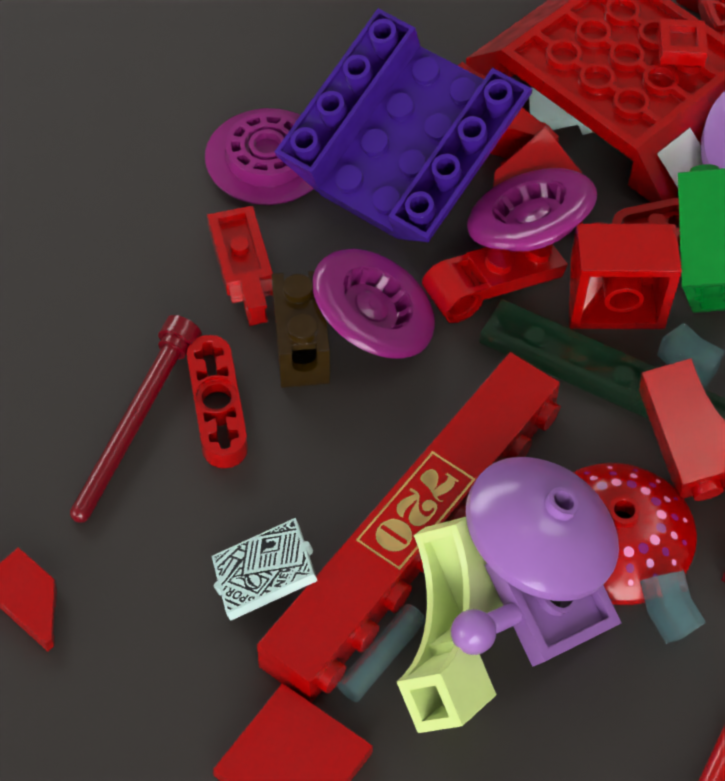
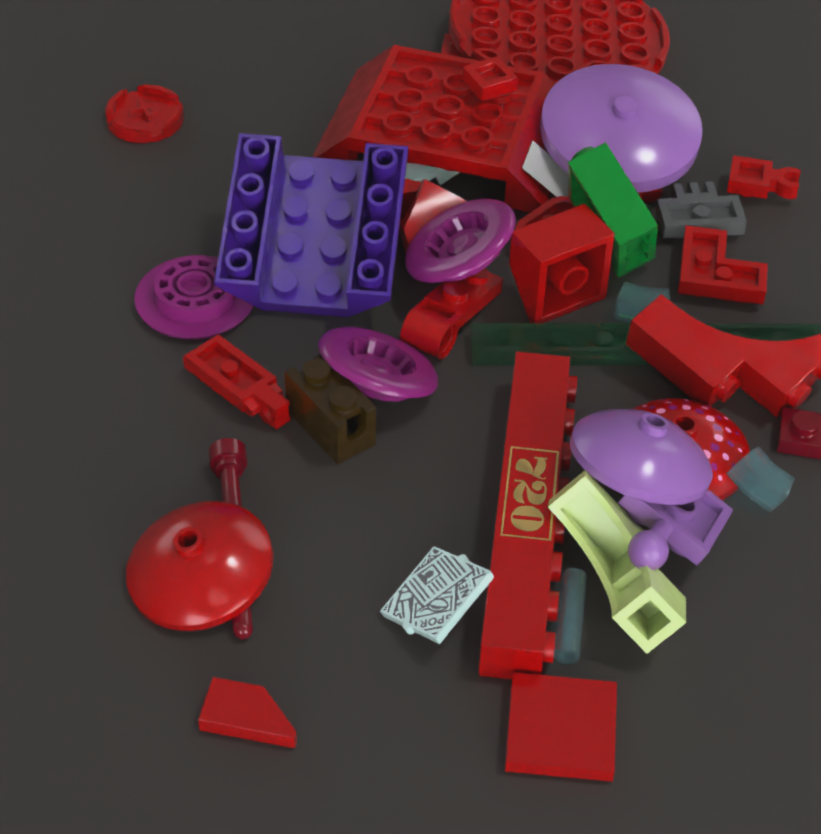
camera: 30 degrees left, 10 degrees down
red beam [187,335,248,468] -> none
none -> red dish [126,501,274,631]

